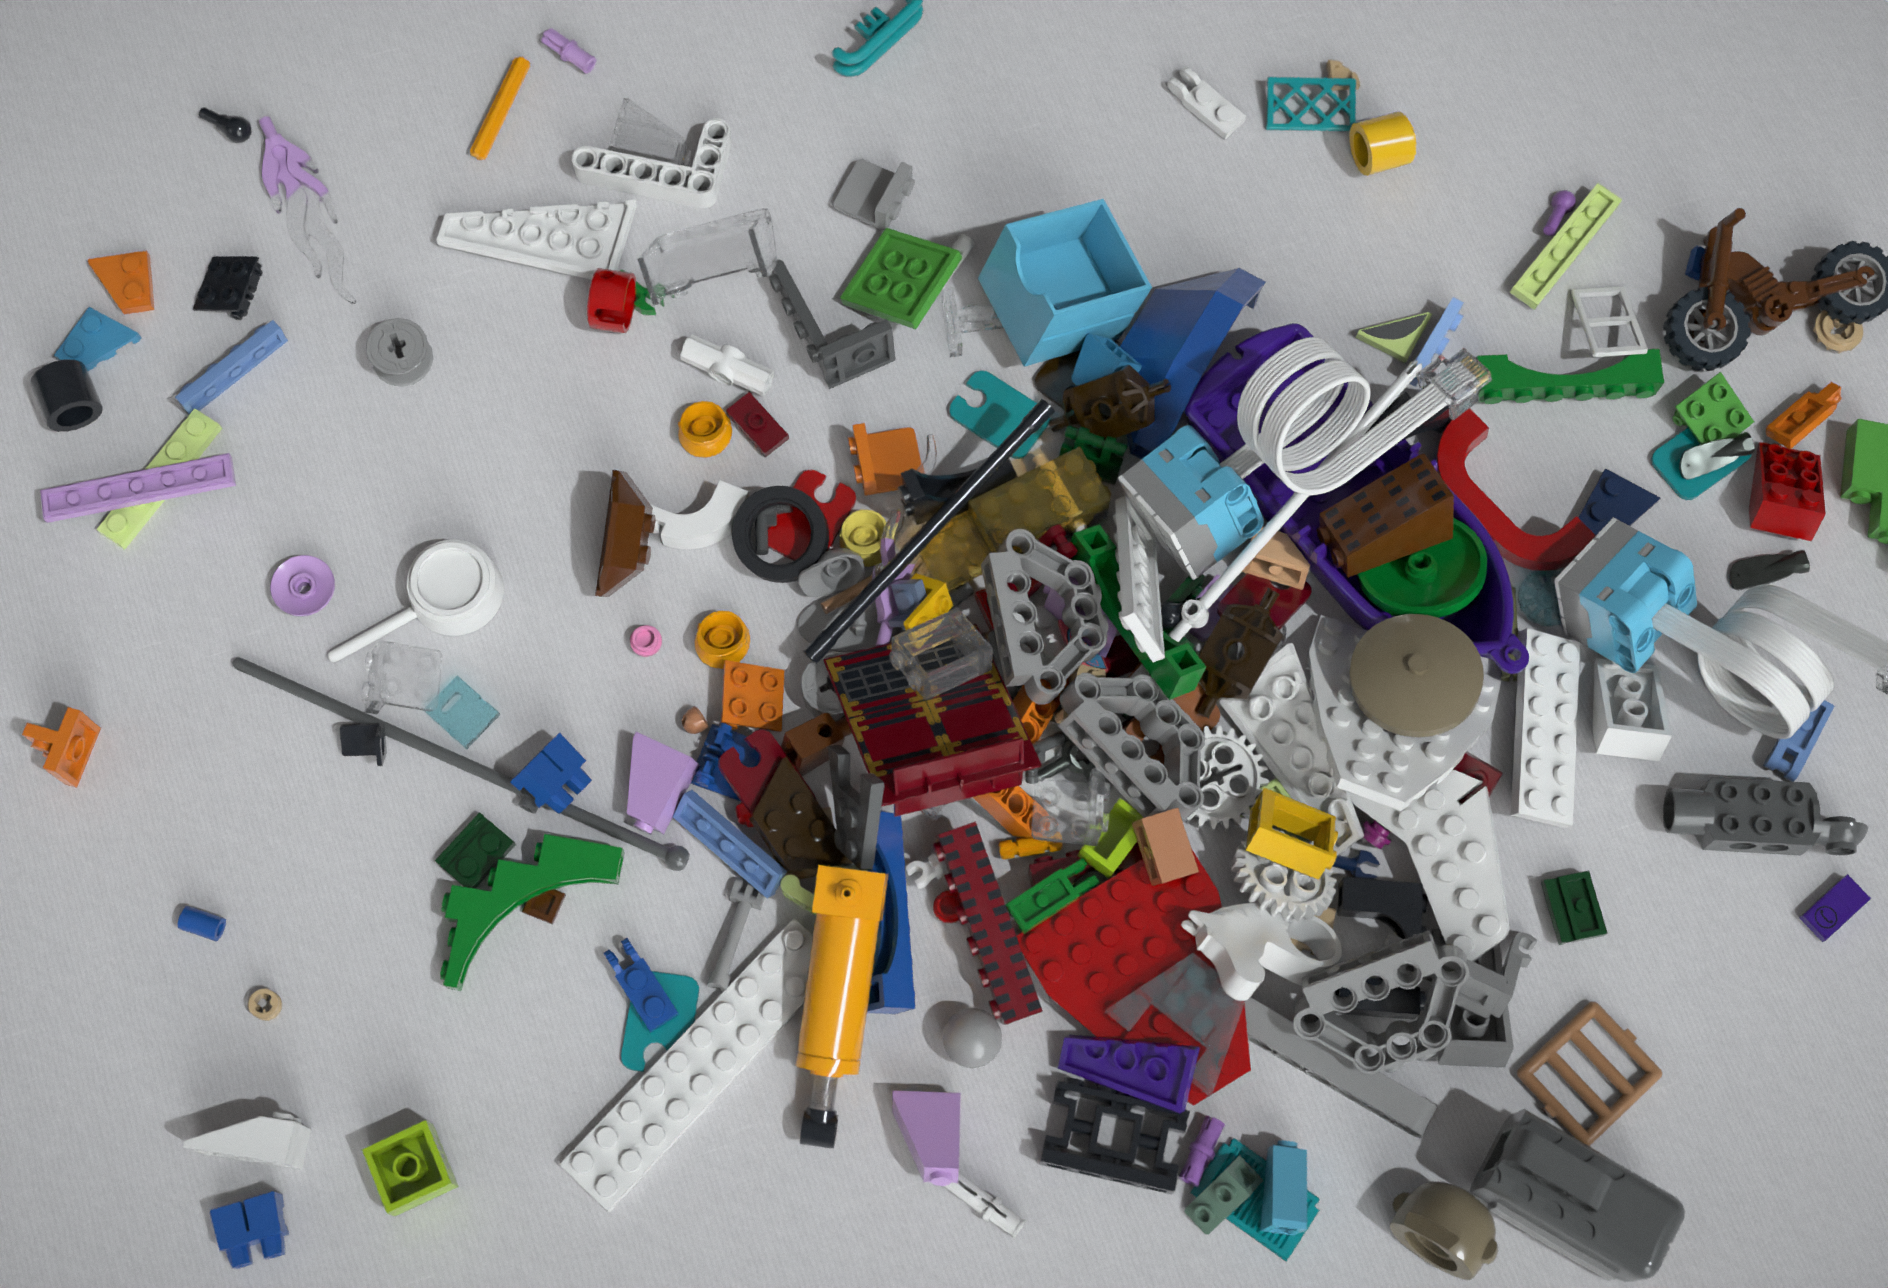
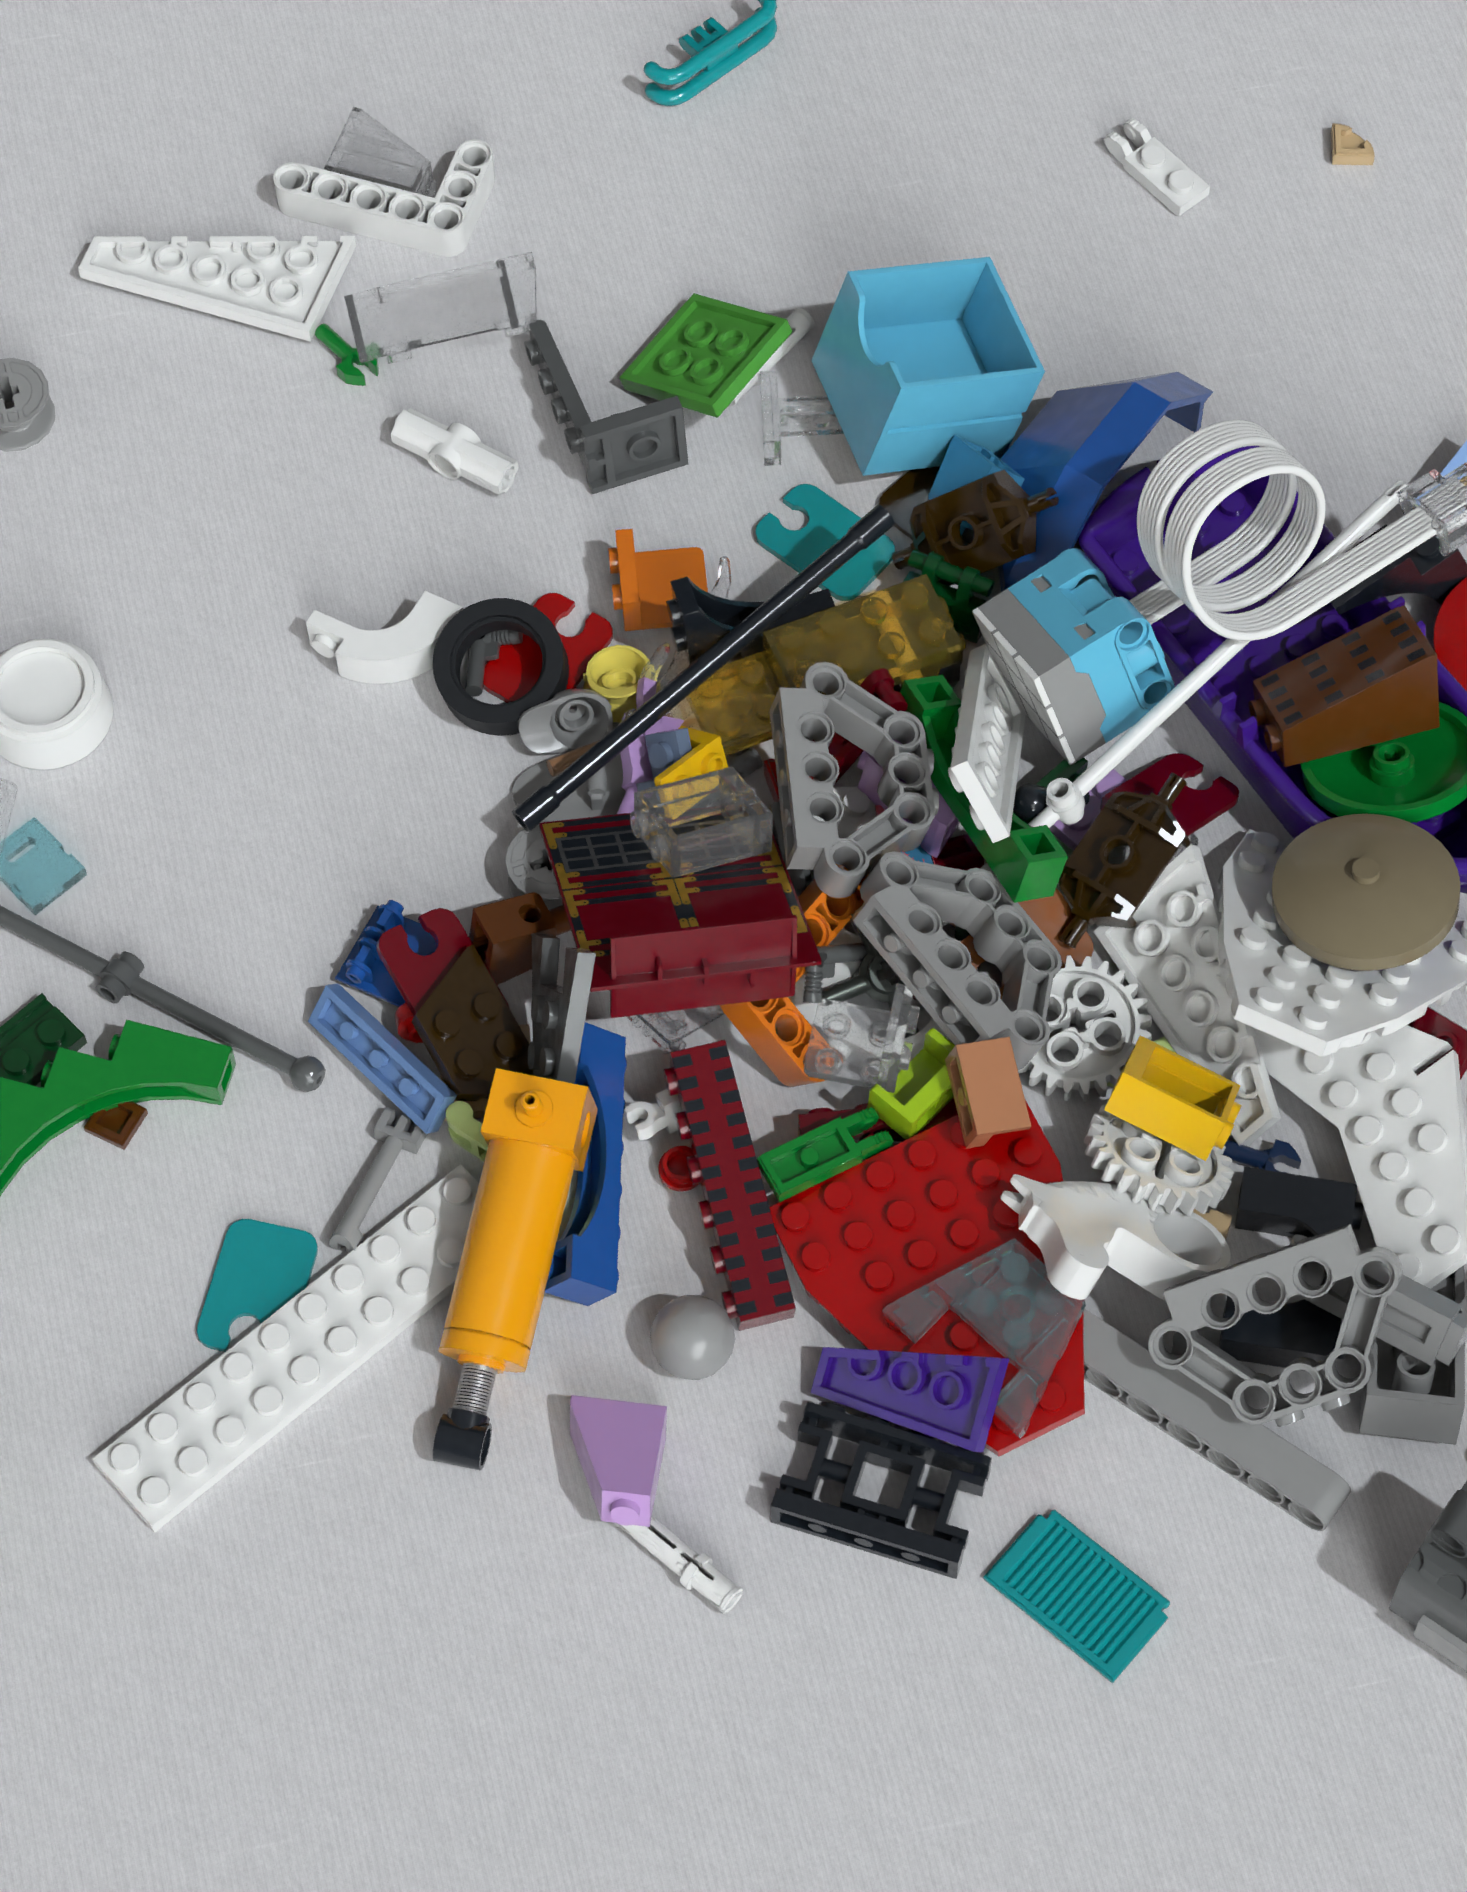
camera: 10 degrees right, 10 degrees down
light orange axle [470,56,530,160] -> none
blue hips [510,732,592,814] -> none
lavender axle [541,28,597,74] -> none
red piece [587,268,636,333] -> none
reddish brown wedge [595,470,656,597] -> none
blue hinge [603,938,679,1033] -> none
lavender slope [627,732,700,834] -> none
bright pink plate [630,625,662,657] -> none
light orange piece [678,401,732,458] -> none
nougat hinge [681,706,709,734] -> none
light orange piece [694,610,750,669] -> none
orange hinge [721,660,784,732] -> none
dark red plate [726,392,789,458] -> none
light grey bracket [834,159,915,231] -> none
light orange axle [998,832,1063,860] -> none
medium lavender pin [1178,1116,1225,1187] -> none
sand green bracket [1184,1155,1264,1235] -> none
light nougat slope [1242,527,1310,590] -> none
medium azure slope [1260,1141,1307,1236] -> none
teal window [1266,77,1356,132] -> none
yellow piece [1349,111,1416,176] -> none
tile [1356,312,1432,363] -> none
magenta plate [1362,820,1392,849] -> none
dark tan piece [1390,1181,1498,1281] -> none

